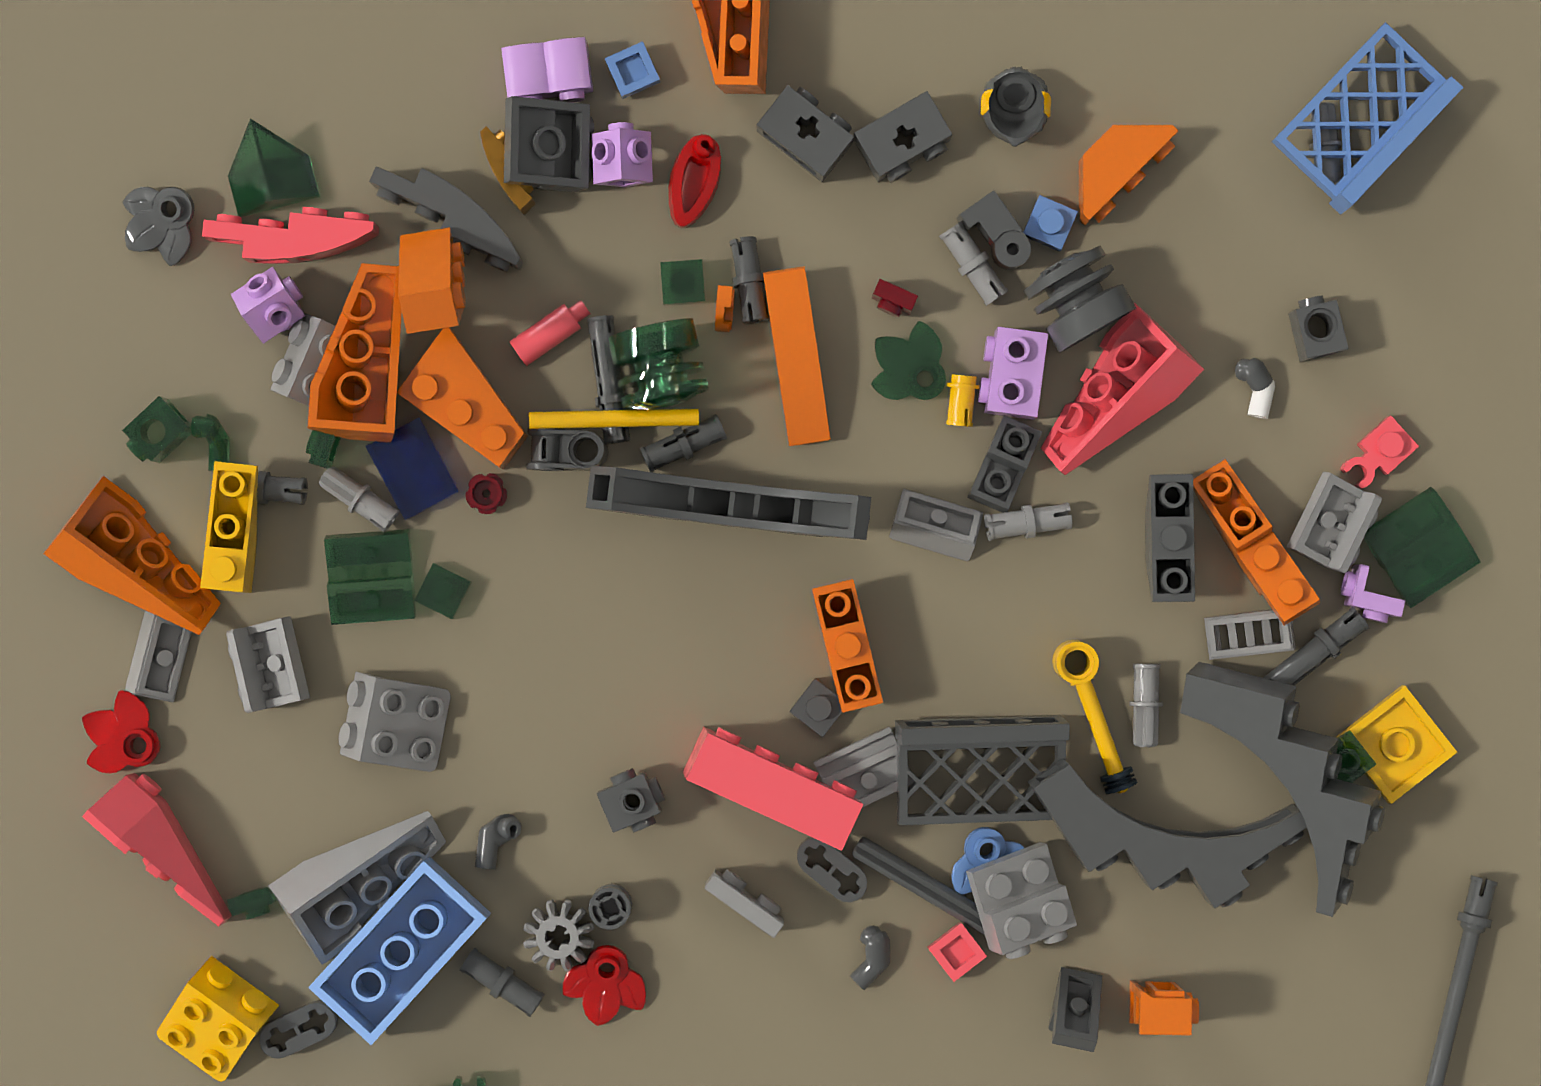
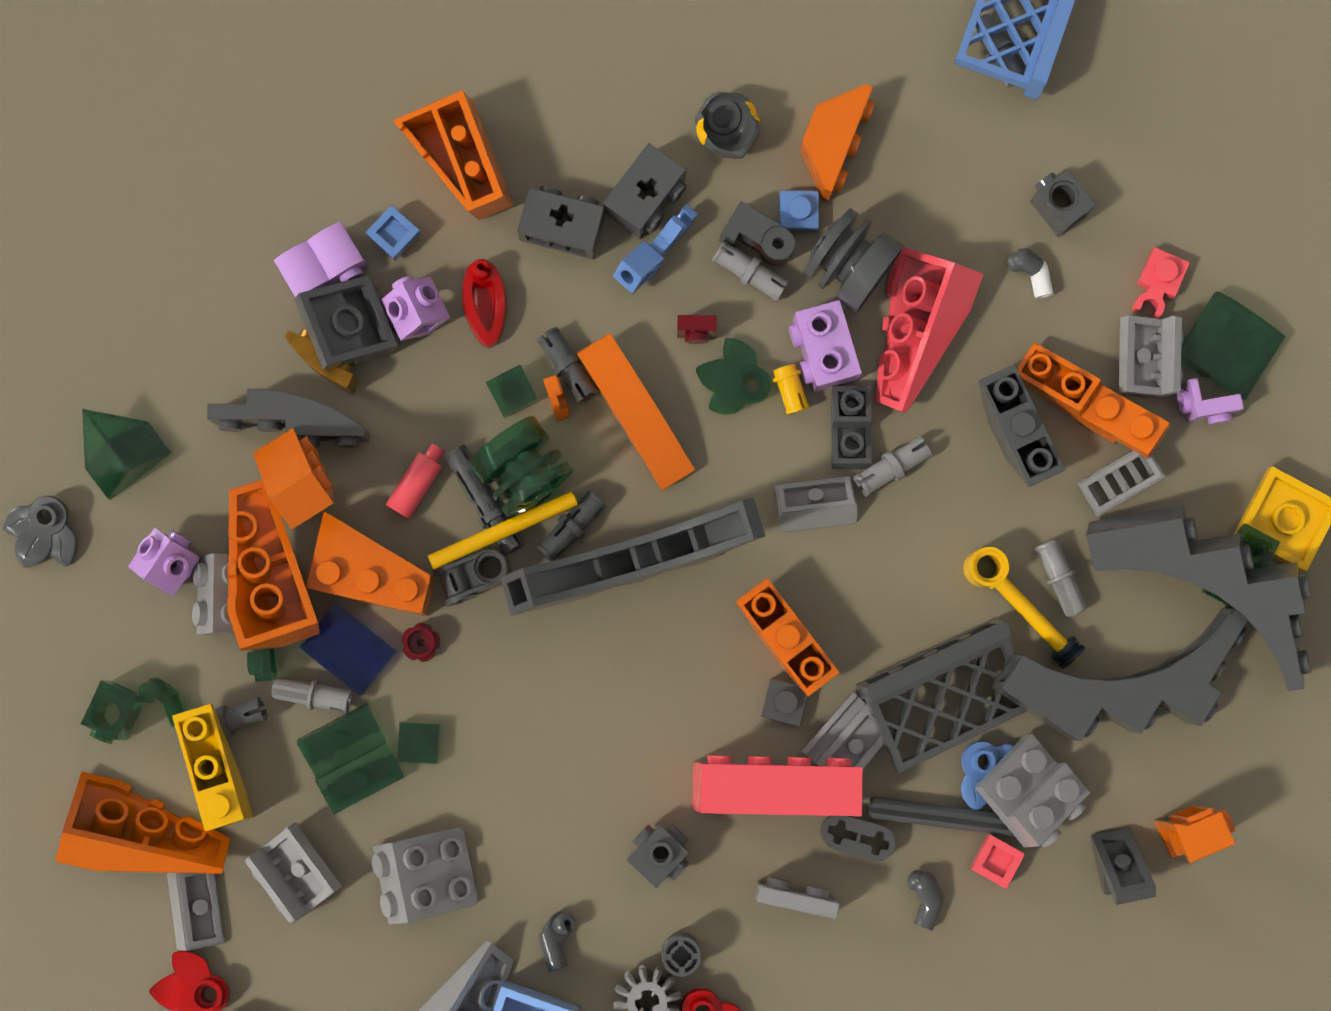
camera: 25 degrees left, 5 degrees down
coral slope [202,207,379,264] -> none
dark grey pin [1263,607,1369,686] -> none
none -> medium blue piece [612,204,698,294]

